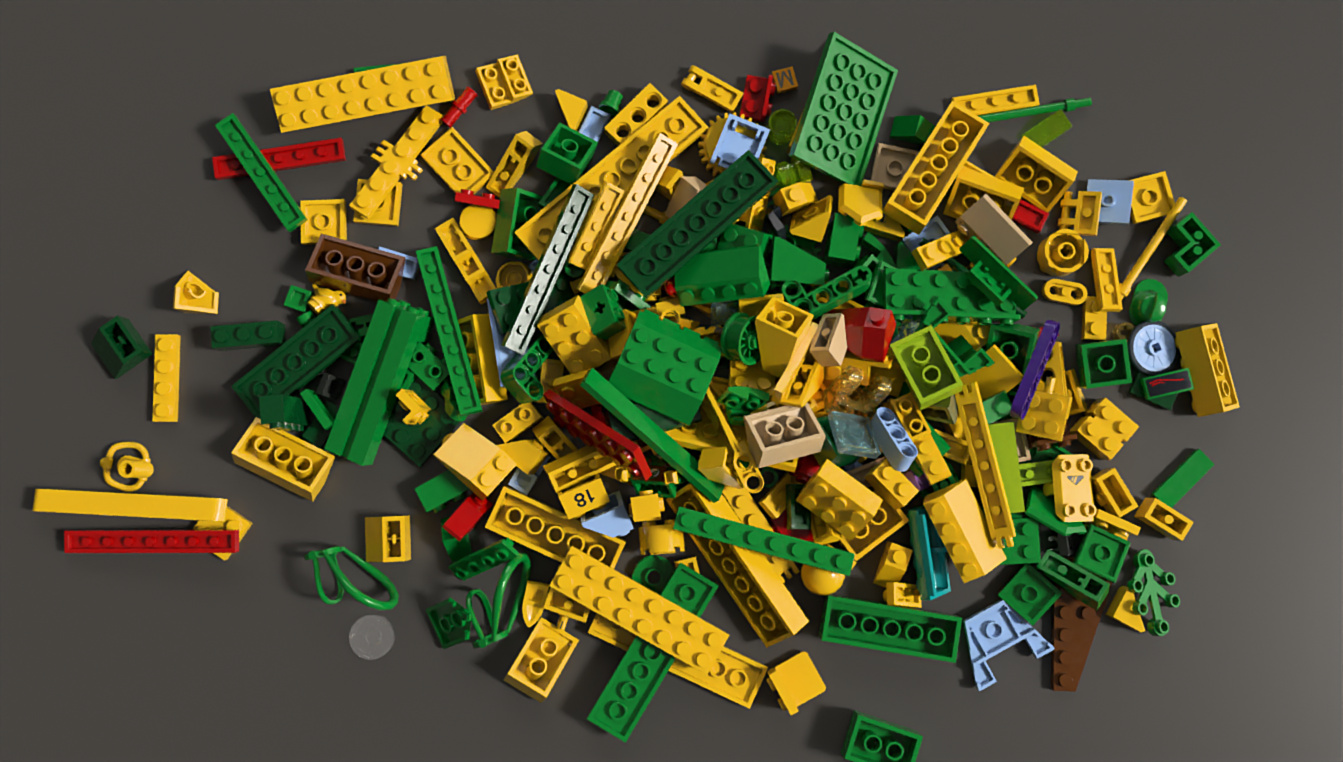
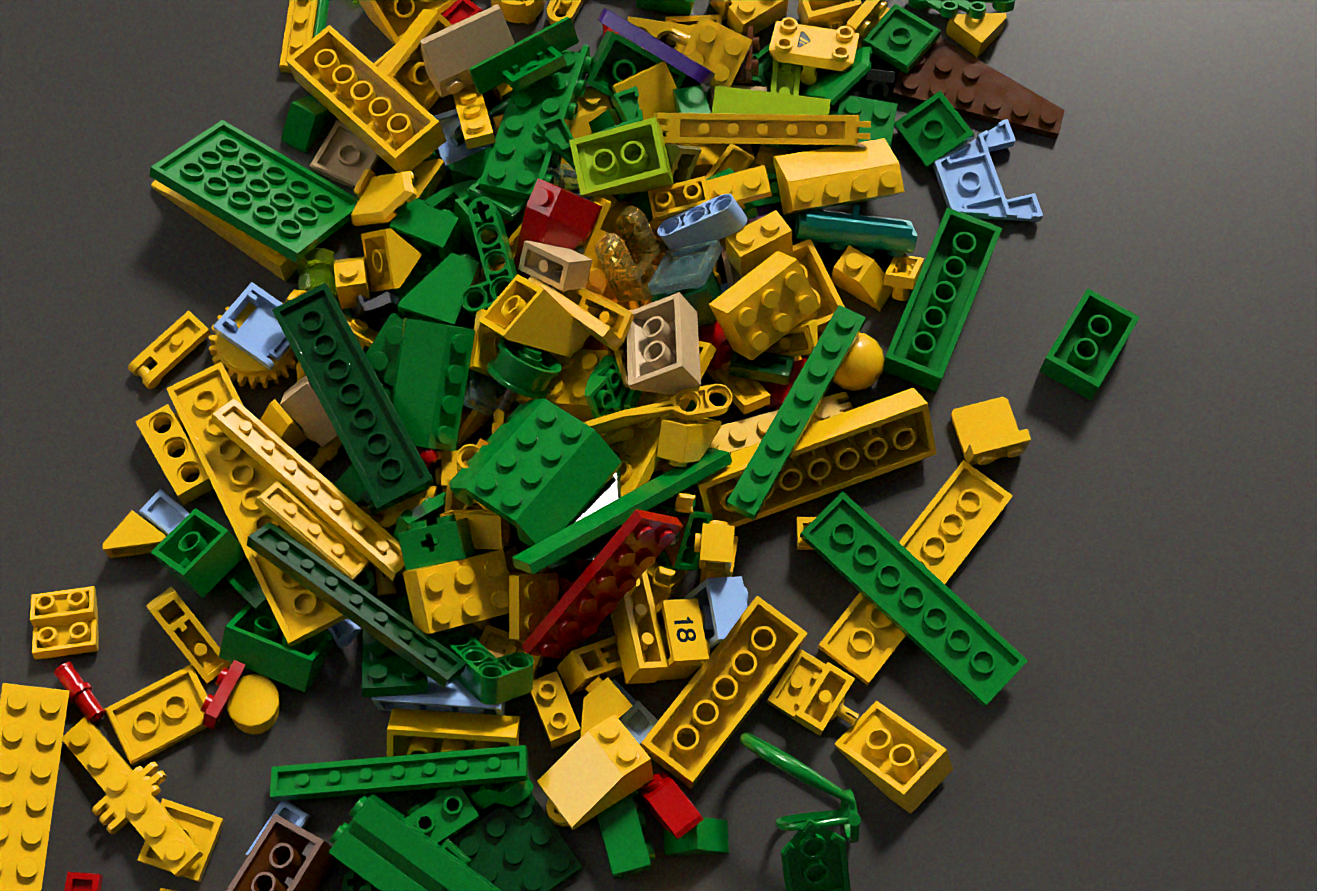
camera: 75 degrees left, 15 degrees down
yellow bracket [396,389,431,425] -> none
yellow slope [435,218,497,305] -> none
green bracket [448,537,519,581] -> none
yellow piece [496,261,532,288] -> none
yellow plate [522,580,549,627] -> none
yellow plate [549,546,729,675] -> none
green piece [599,90,623,117] -> none
green tile [632,555,675,595] -> none
yellow brick [639,520,685,555] -> none
red bracket [739,75,776,123] -> none
clear neon green wheel [767,109,797,145] -> none
light orange tile [771,66,798,94] -> none
green slope [1036,549,1110,611] -> none

